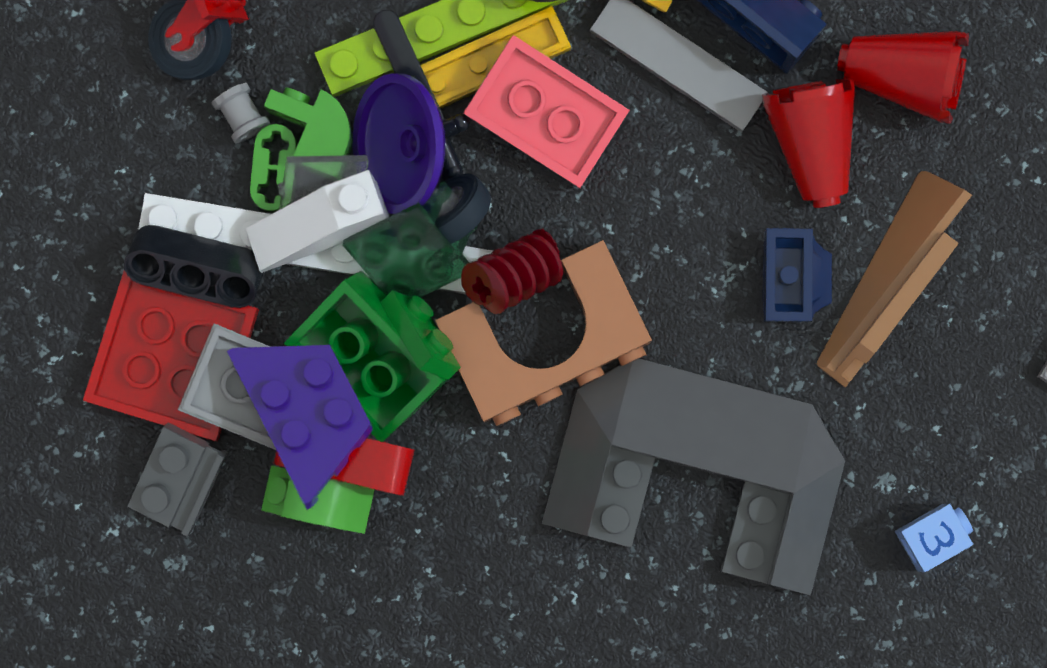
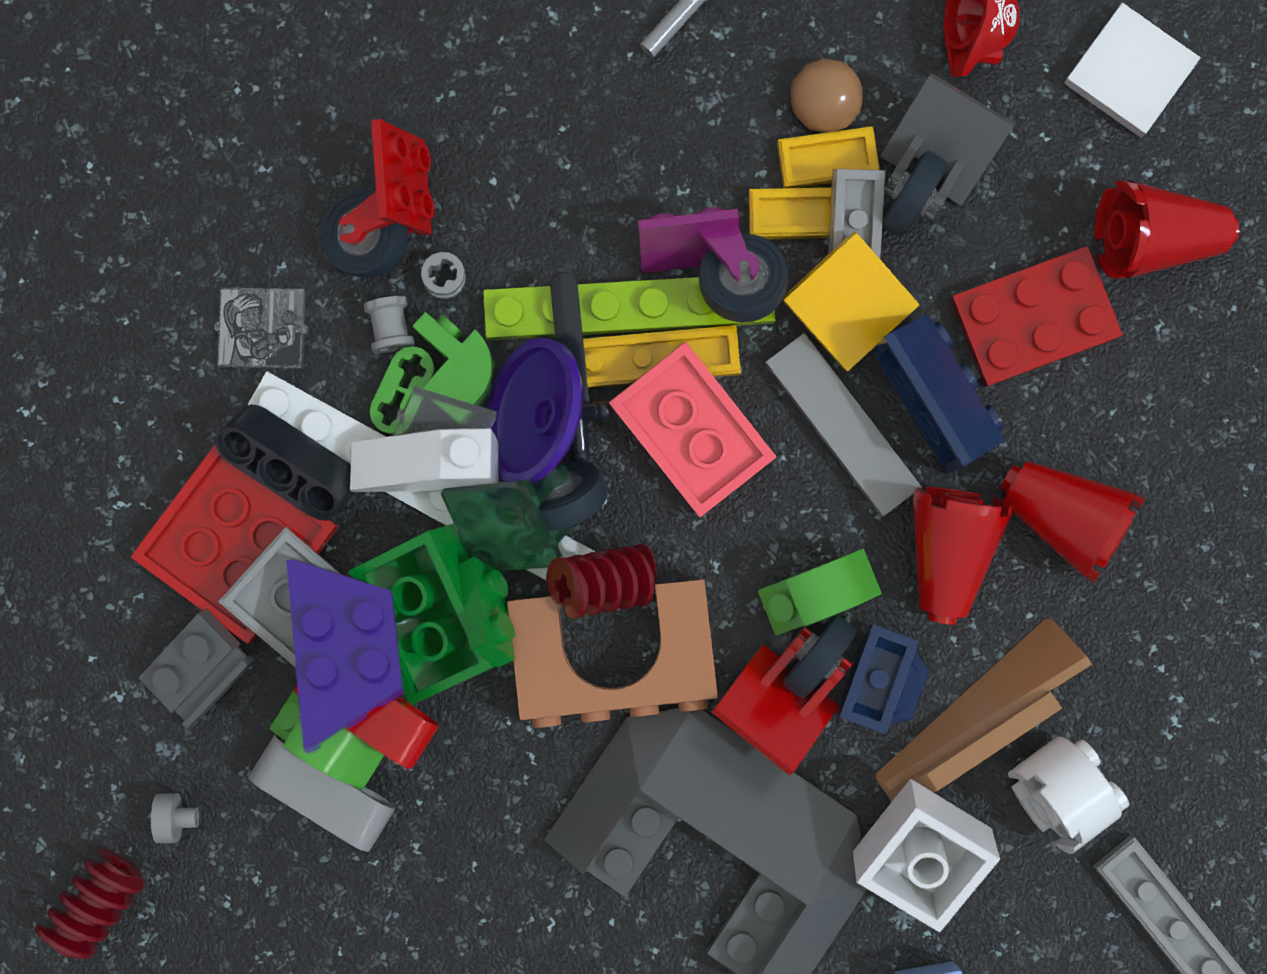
camera: 20 degrees right, 0 degrees up
none -> light grey tile [151,793,199,844]
none -> piece [214,287,309,369]
none -> light grey beam [248,734,395,852]
none -> light grey bush [421,252,466,299]
none -> red plate [712,615,856,776]
none -> bright green brick [758,548,882,636]
none -> white brick [853,778,1000,932]
none -> white brick [1008,736,1129,854]

